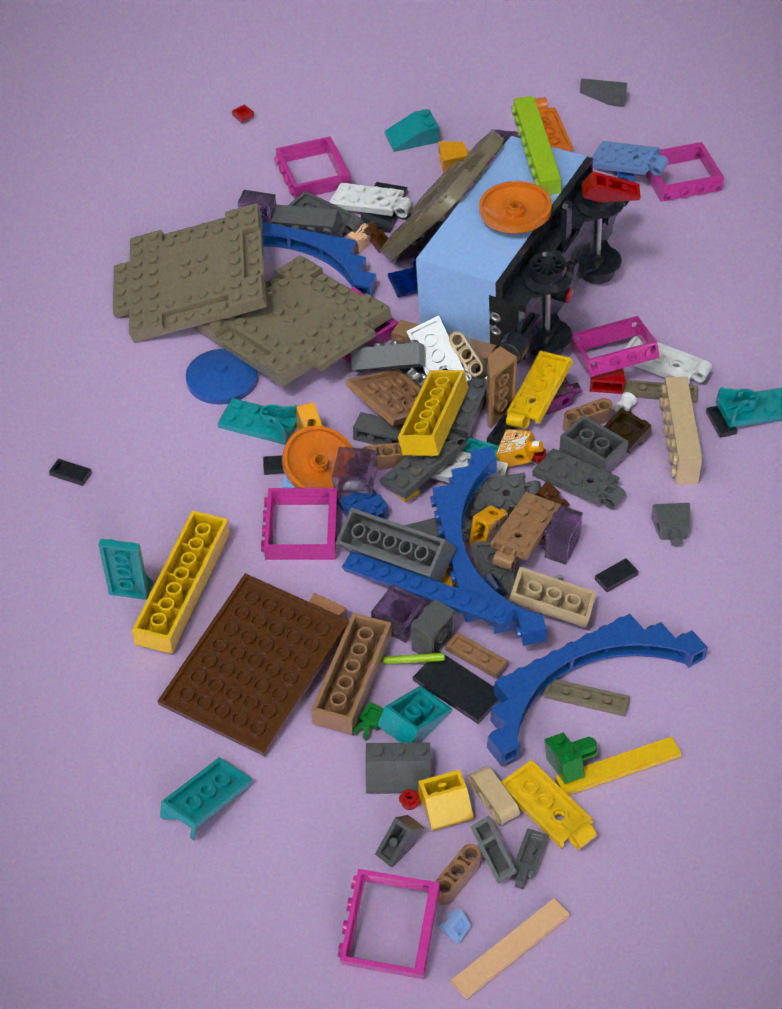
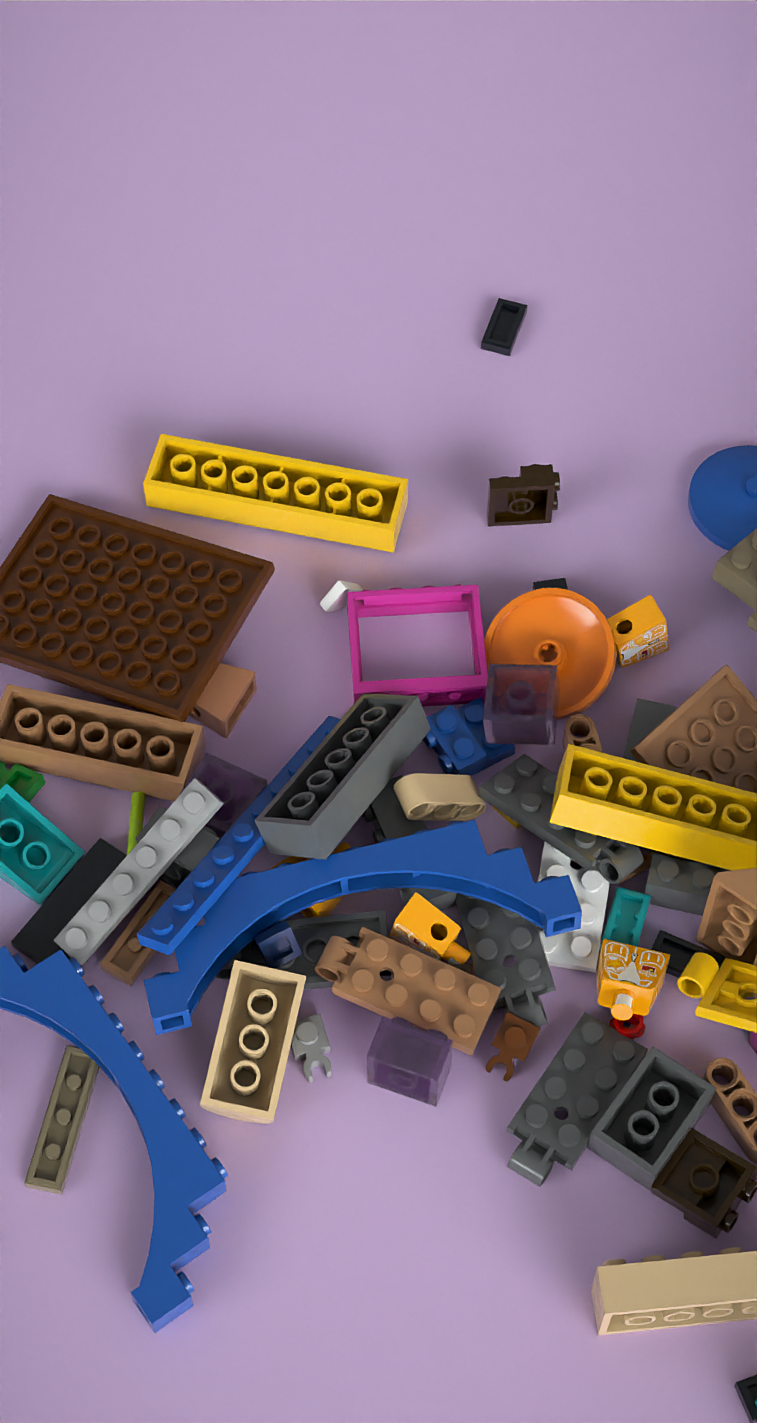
camera: 85 degrees right, 10 degrees up
teal plate [98,539,153,600] -> none
teal plate [218,398,298,445] -> none
black tile [595,558,638,592] -> none
dark grey torso [651,503,690,546] -> none
none -> light grey plate [54,778,224,965]
none -> white tile [320,580,363,612]
none -> tan beam [393,773,486,821]
none -> dark brown plate [487,464,560,527]

